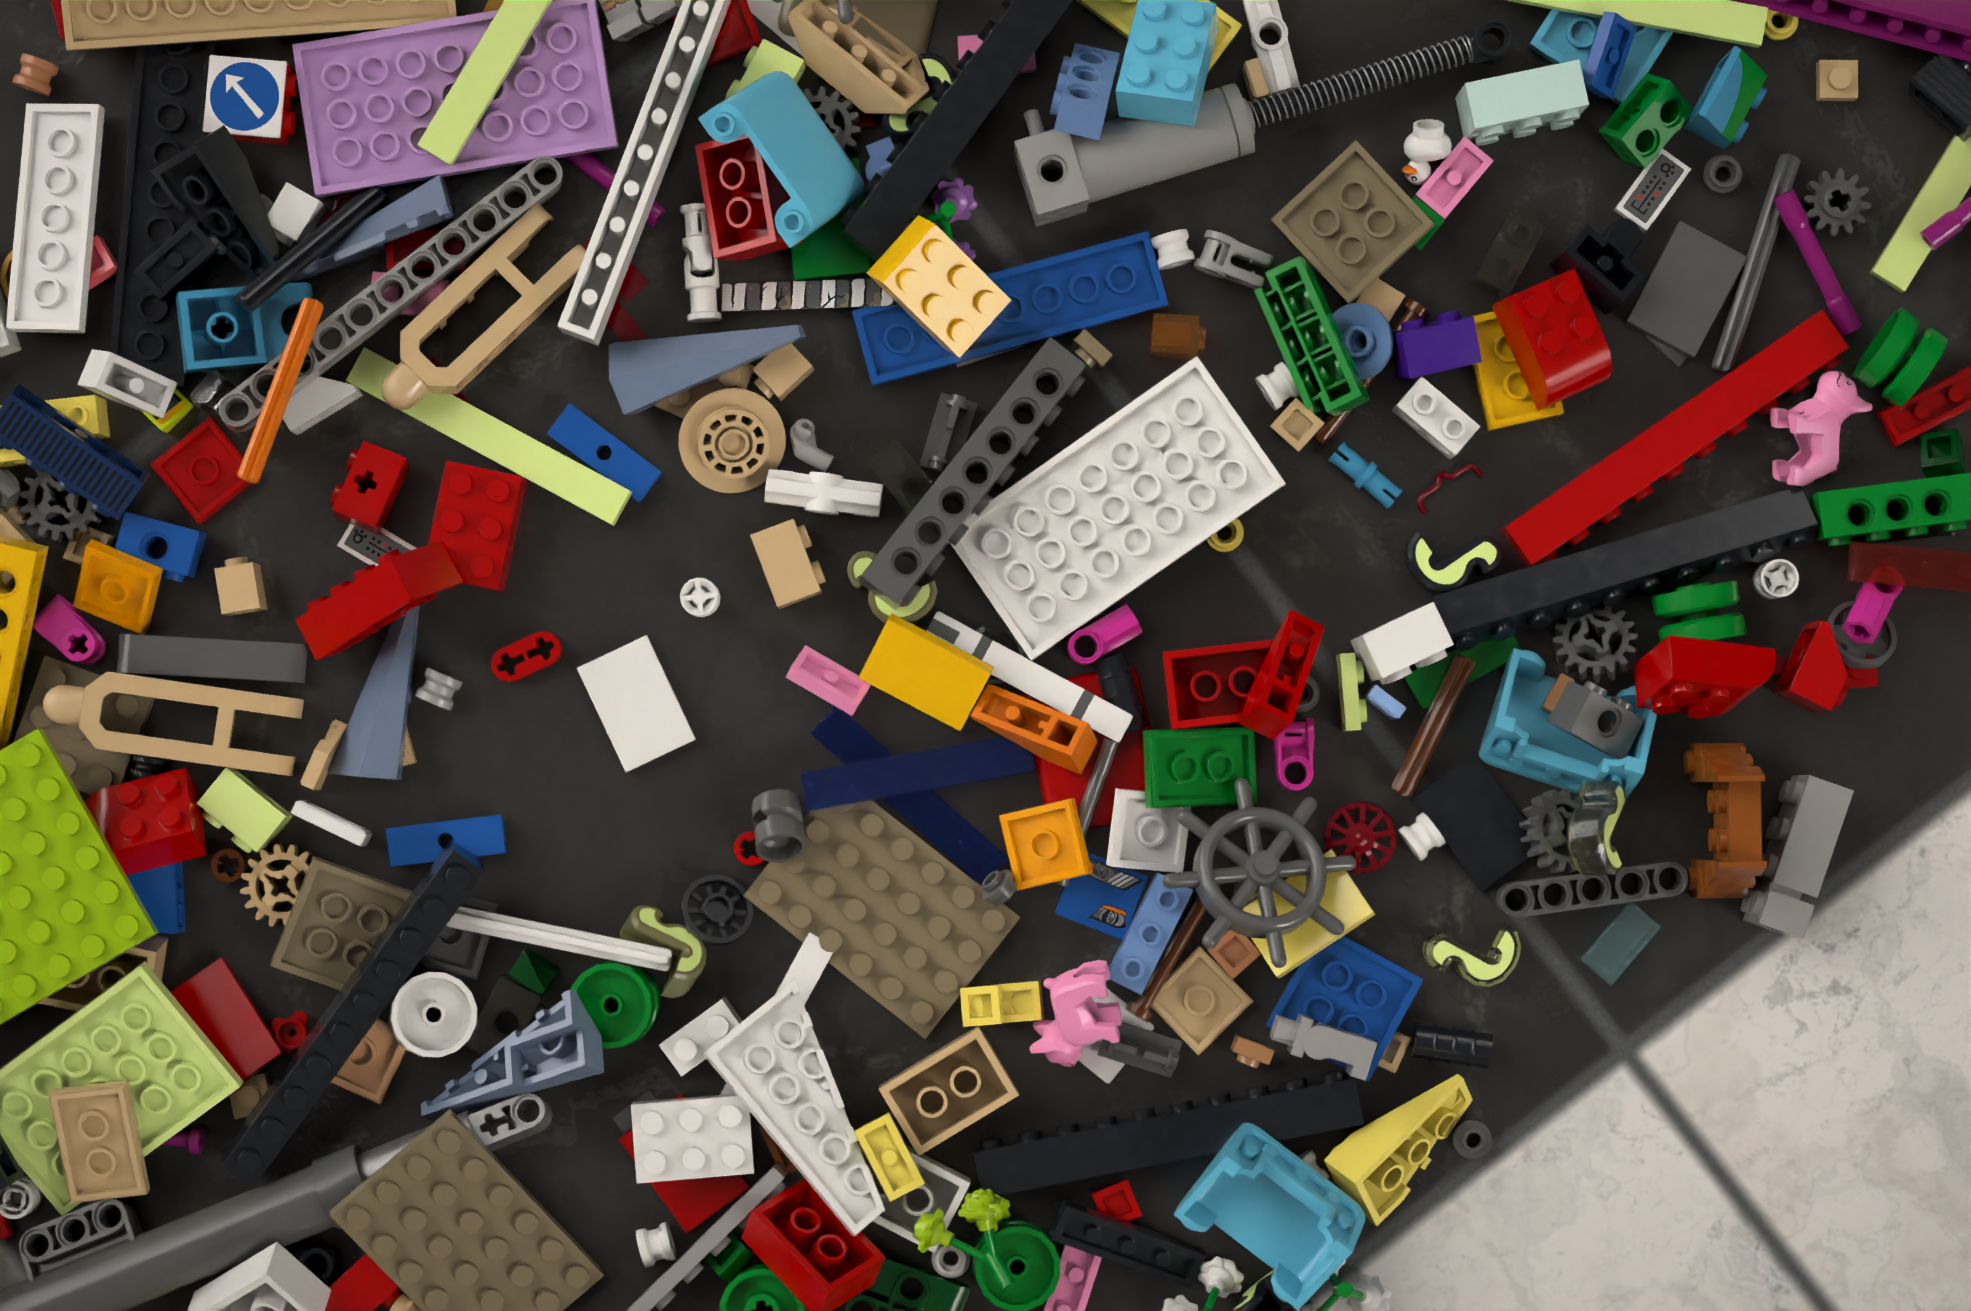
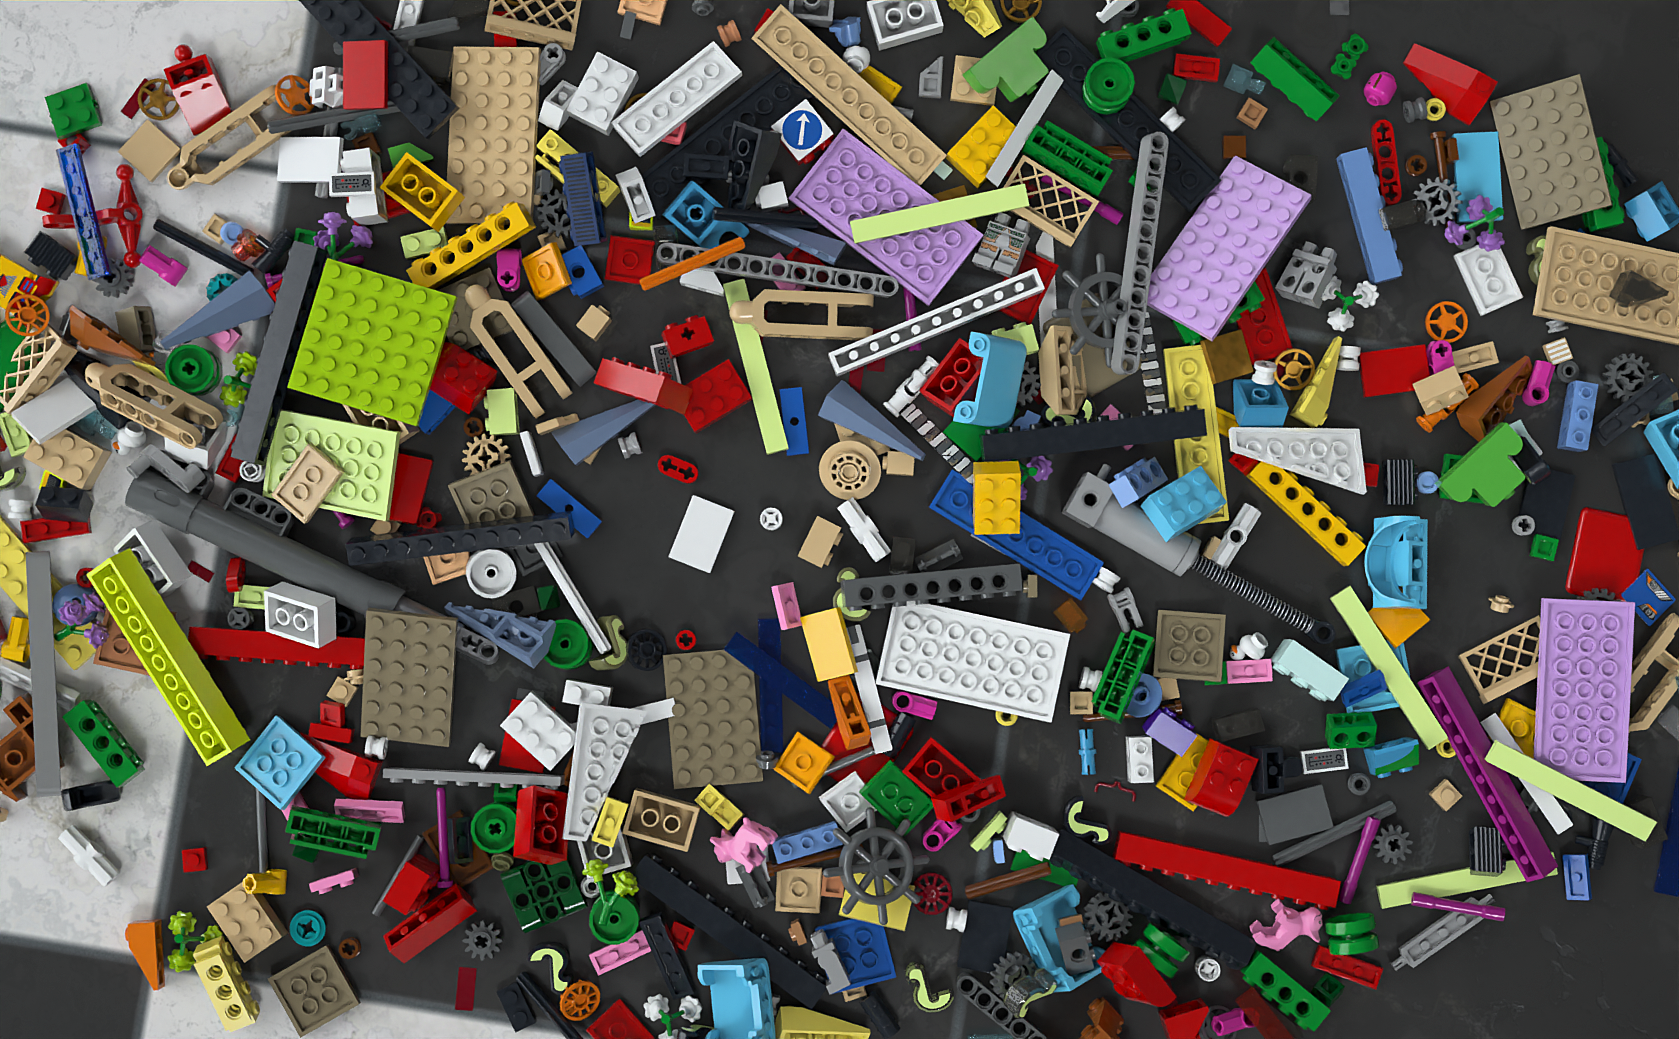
camera: 50 degrees right, 0 degrees up
dark grey wheel [751,789,806,863] -> none
light grey arm [790,418,834,473] -> none
blue sticker [1055,852,1148,940] -> none

